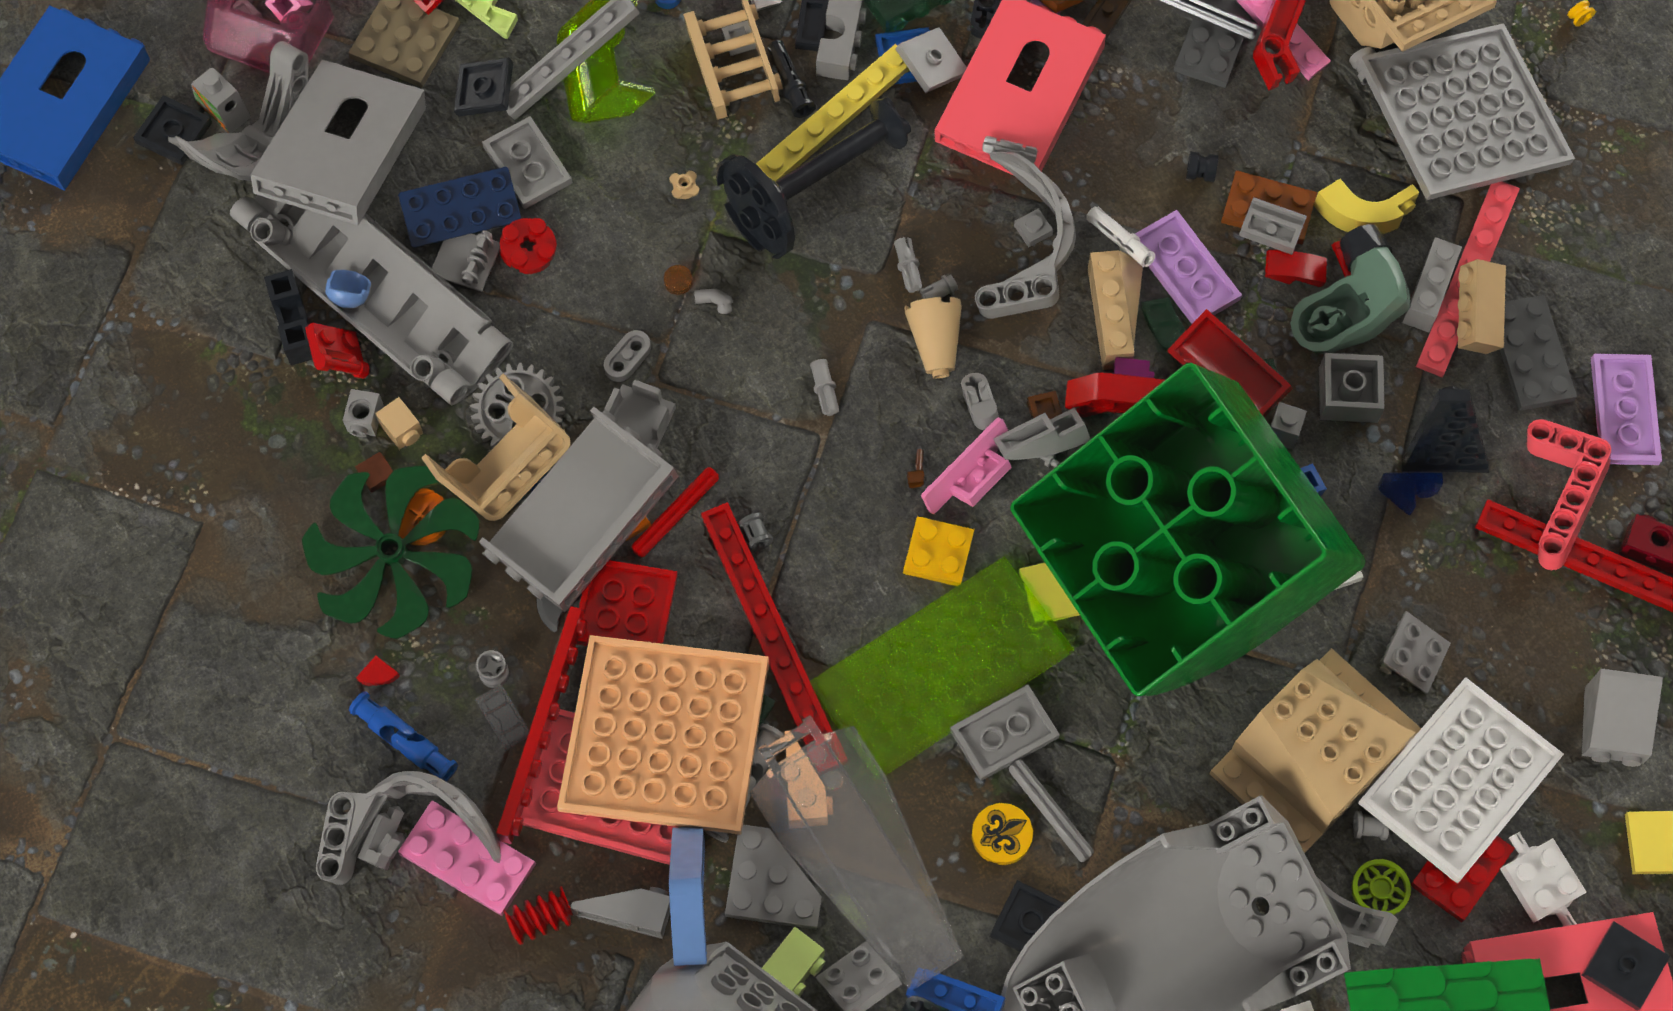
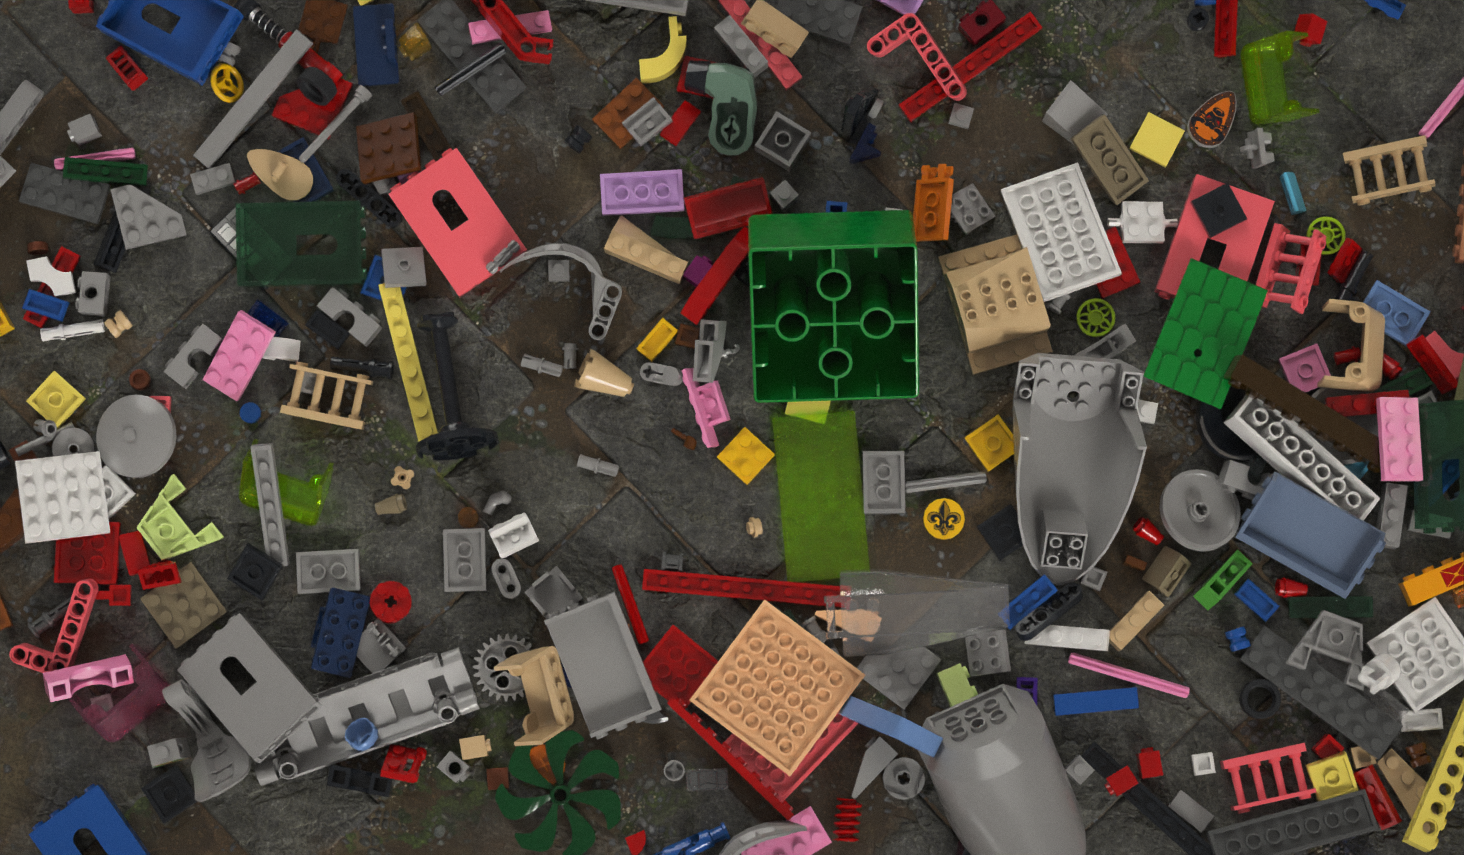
camera: 60 degrees left, 15 degrees up
white pin [1086,206,1155,267] -> none
none -> dark tan cone [375,493,407,515]
none -> light grey plate [443,528,487,592]
none -> white bracket [488,513,539,559]
none -> yellow tile [636,318,678,362]
none -> tan plate [746,517,763,538]
none -> light grey tile [867,98,884,119]
none -> light grey plate [883,757,925,800]
none -> orange tile [913,164,954,242]
none -> light grey plate [948,103,974,129]
none -> yellow plate [964,414,1014,472]
none -> dark tan plate [1070,114,1149,205]

